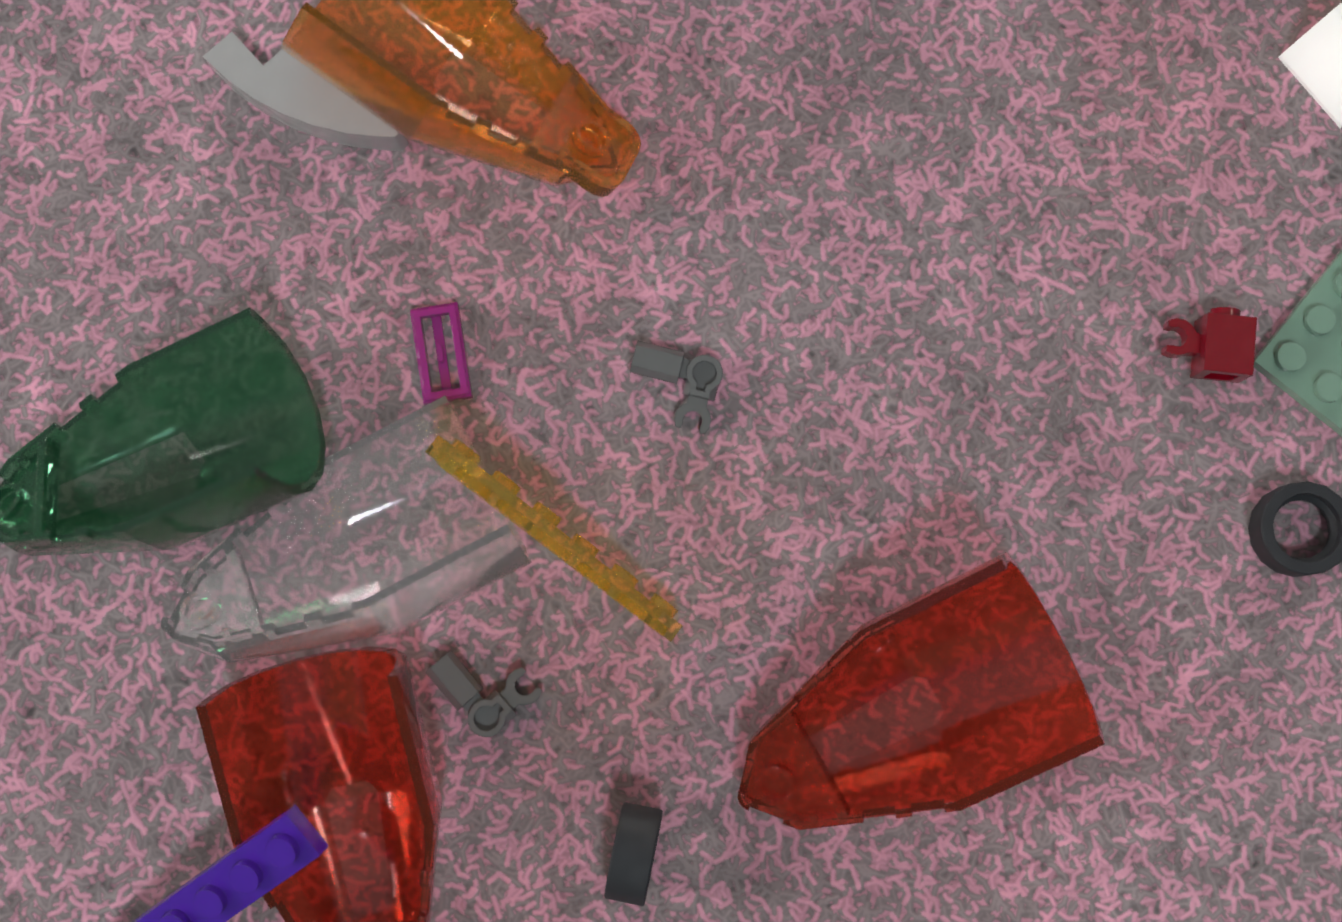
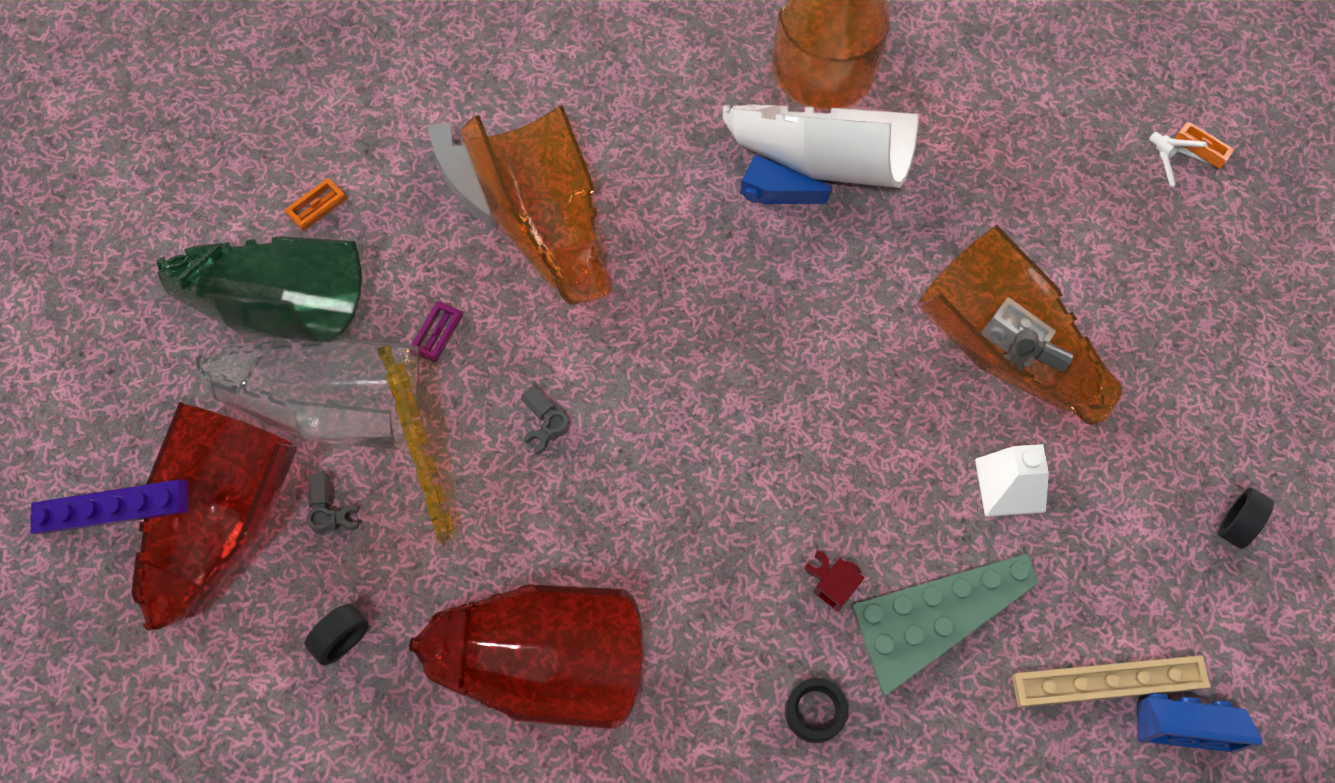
camera: 30 degrees right, 15 degrees down
none -> orange tile [284,177,347,232]

